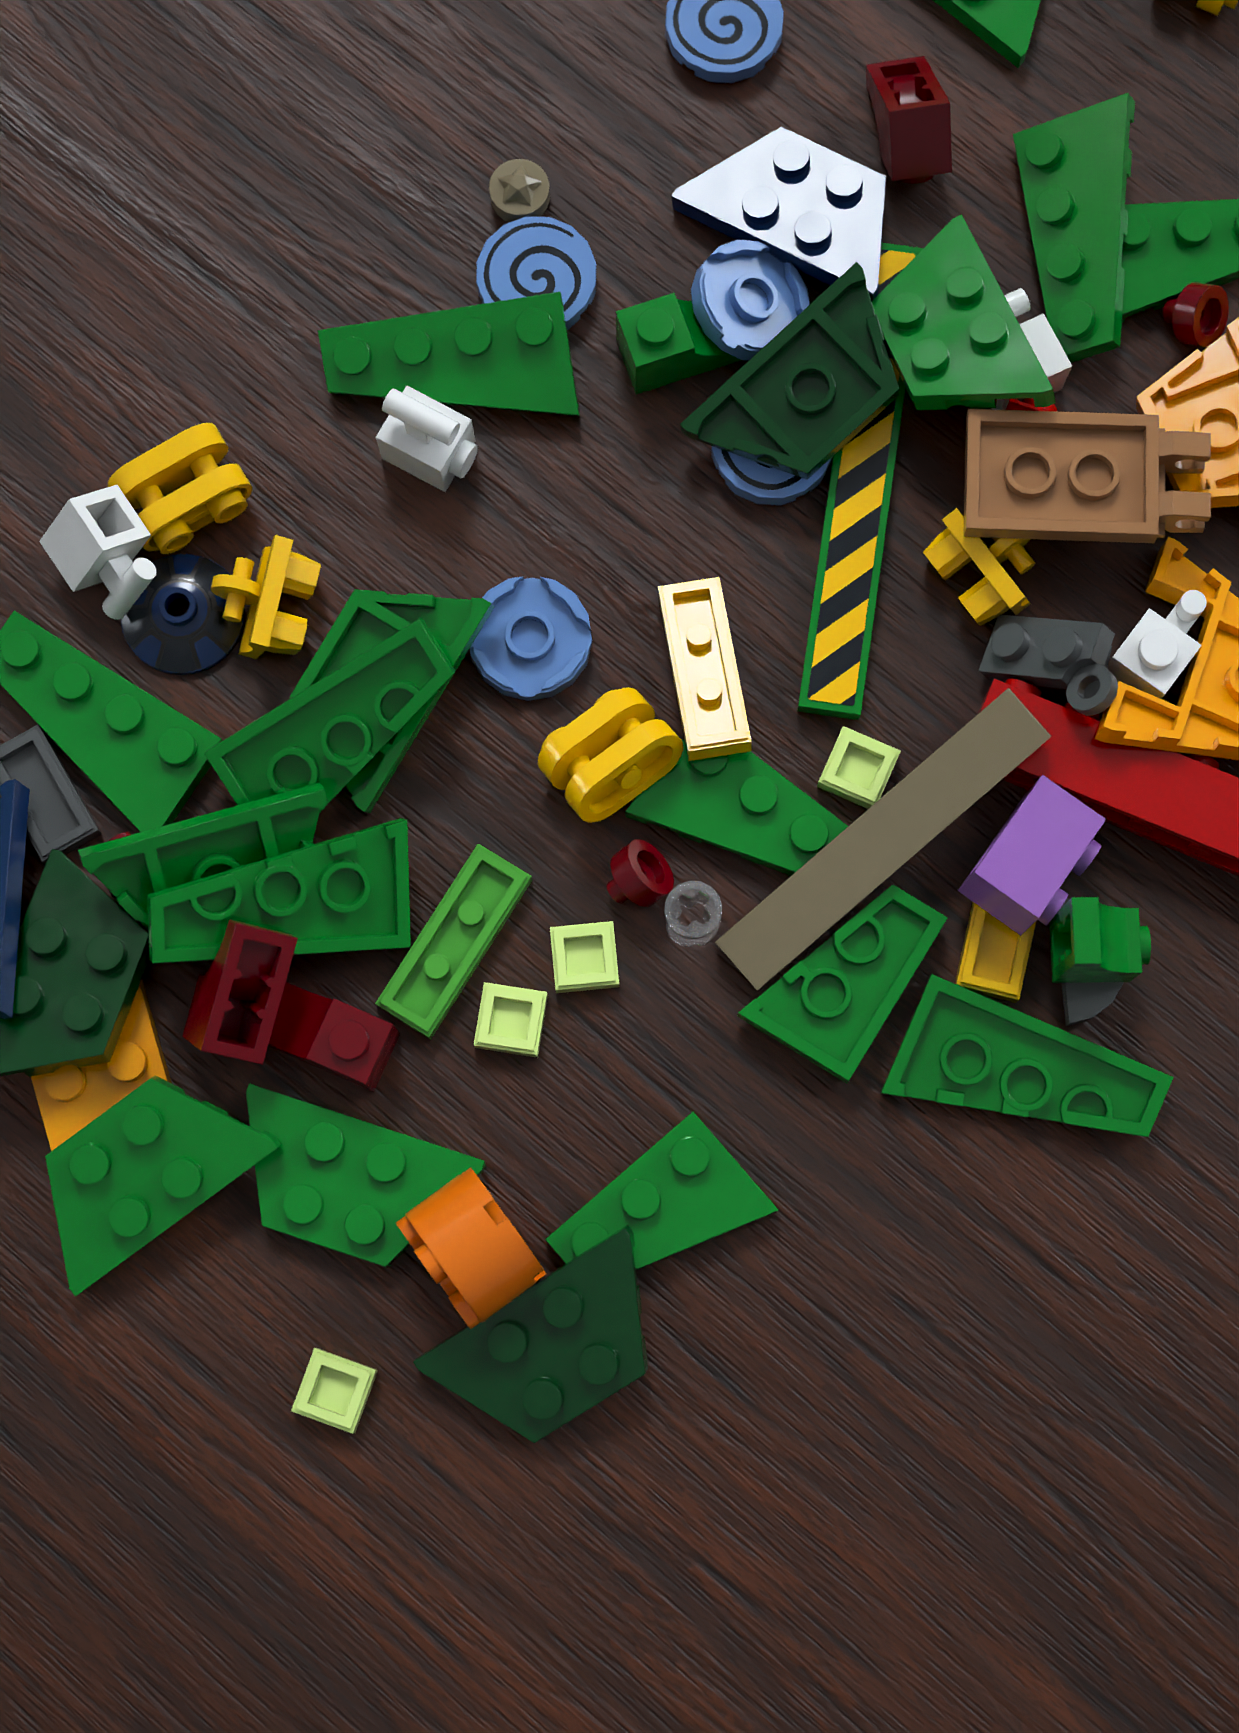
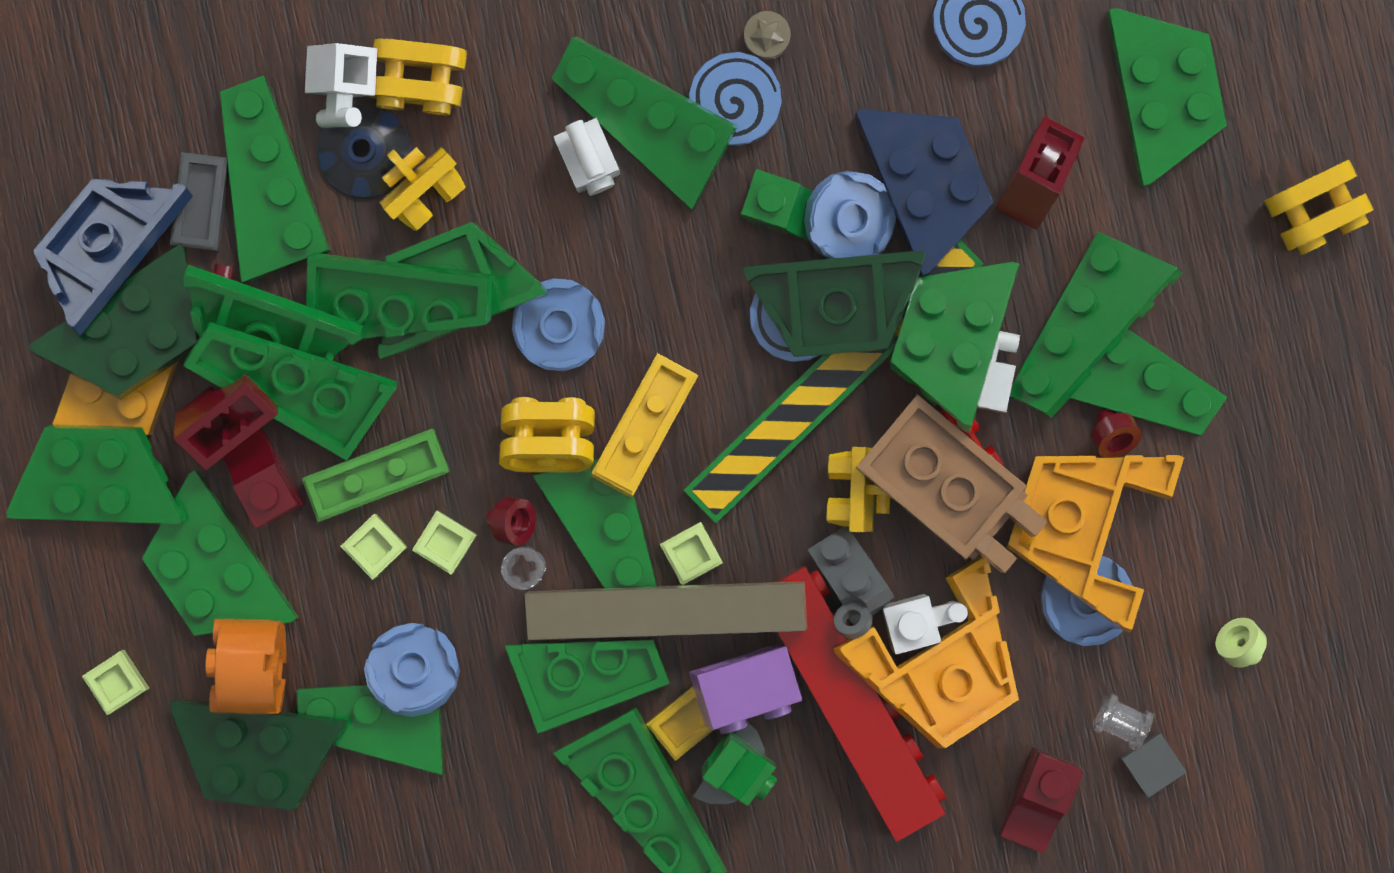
camera: 35 degrees right, 10 degrees up
none -> medium blue tile [364,623,460,717]

